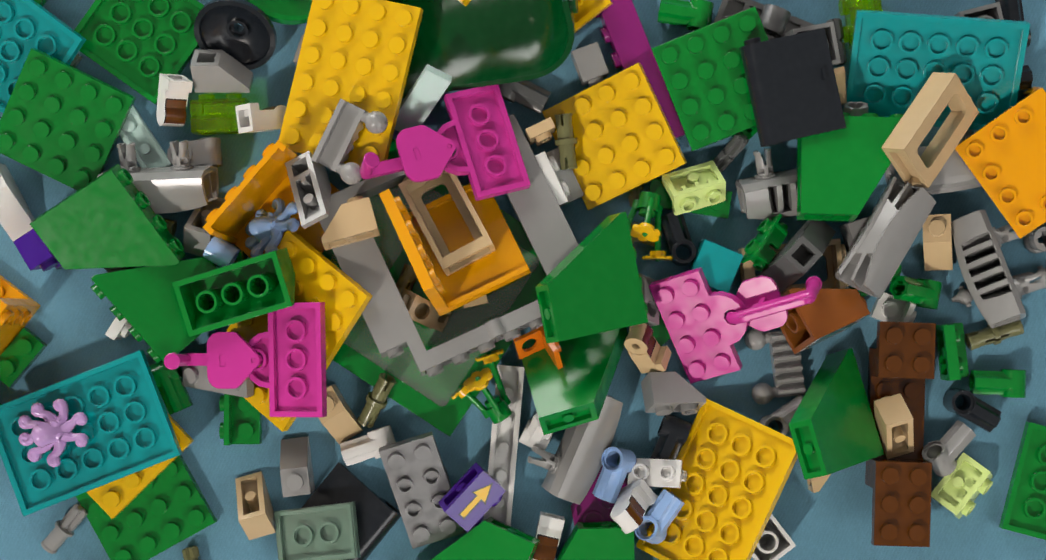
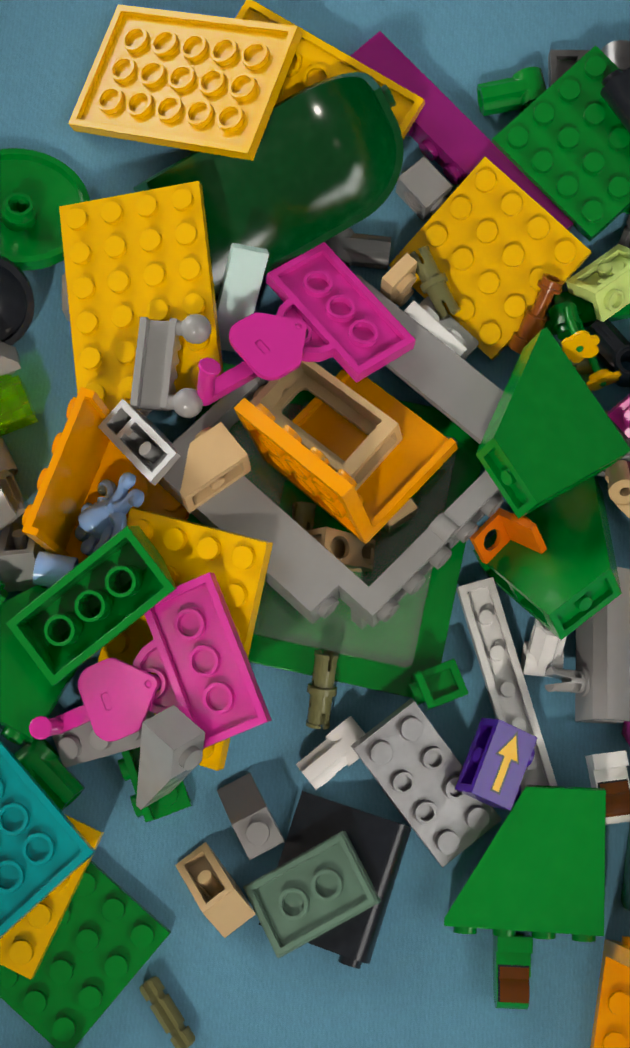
camera: 20 degrees left, 10 degrees down
white leg [235,103,286,134] -> none
tan slope [318,384,363,445] -> none
plant [451,349,512,424] -> none
none -> light grey slope [136,705,205,810]
none -> green bracket [408,659,469,711]
none -> dark orange piece [508,274,563,354]

